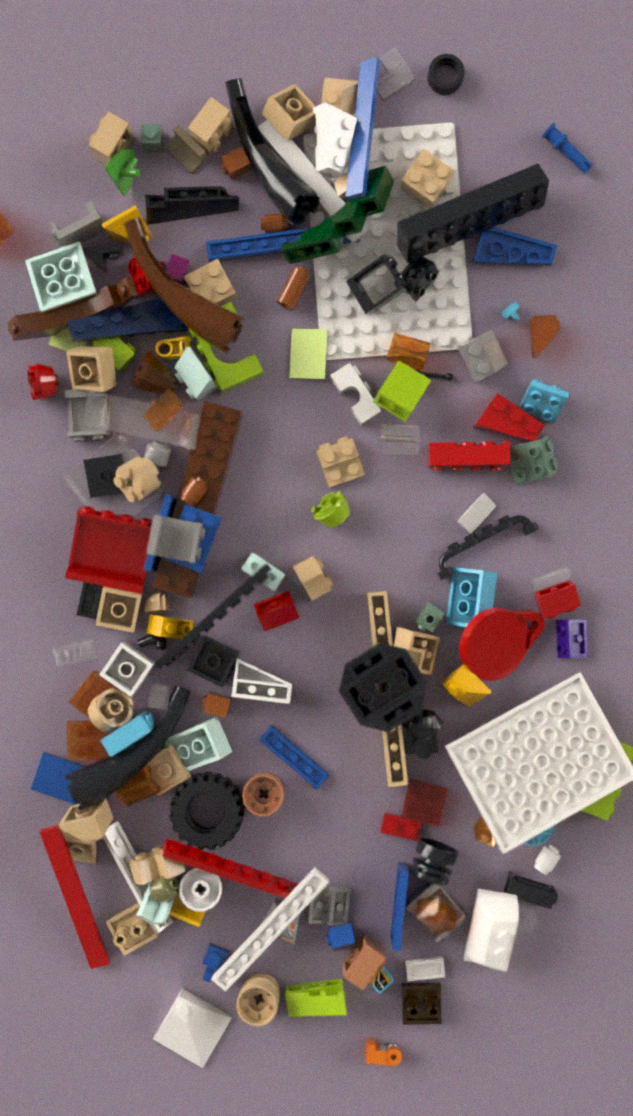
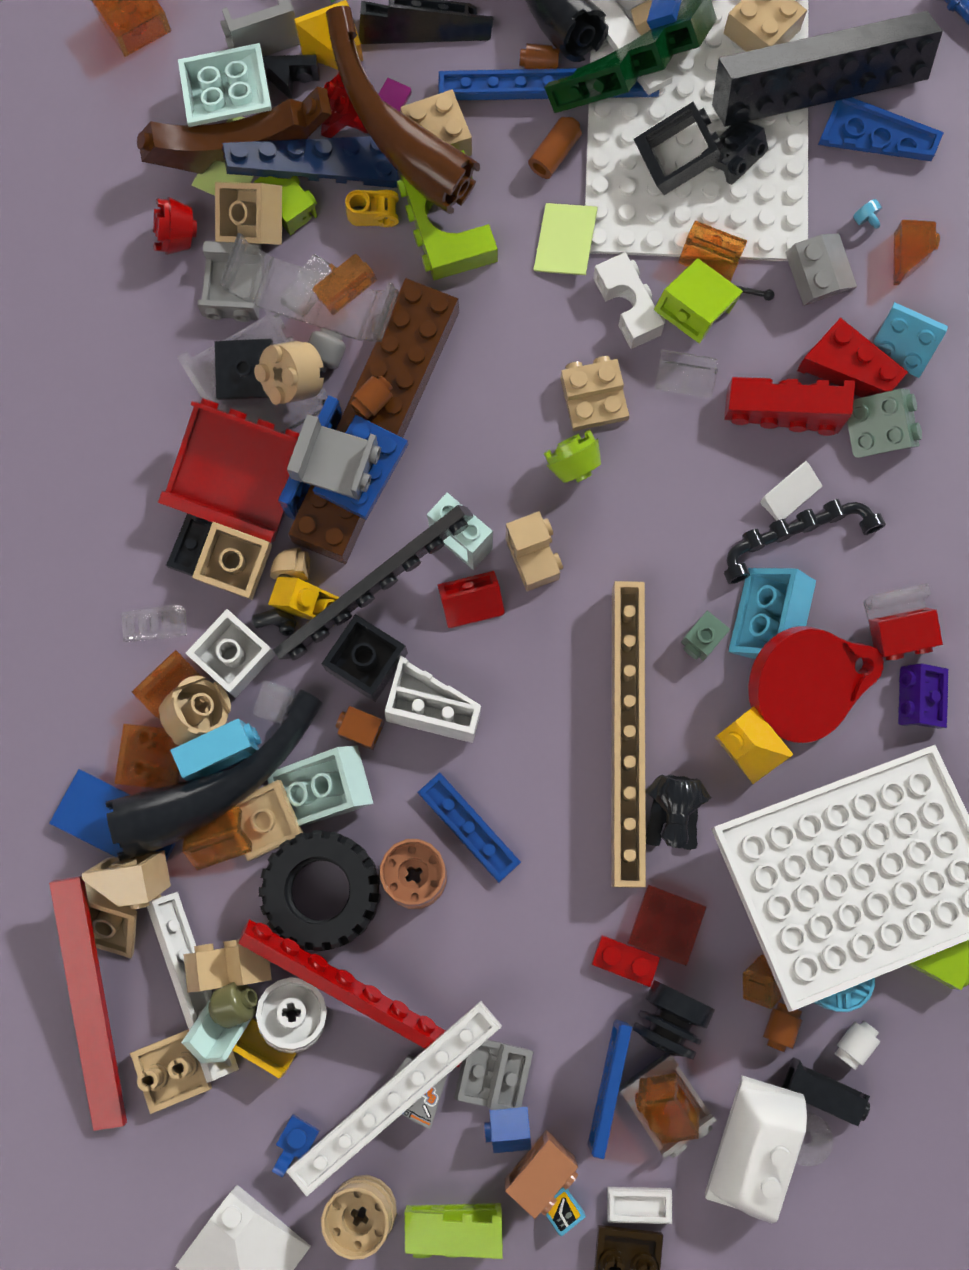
camera: 10 degrees right, 10 degrees down
reddish brown cone [129,350,178,395] -> none
light aqua slope [175,347,216,402] -> none
black piece [339,643,427,732] -> none
tan brick [393,627,440,675] -> none
none -> dark orange brick [763,1002,803,1052]

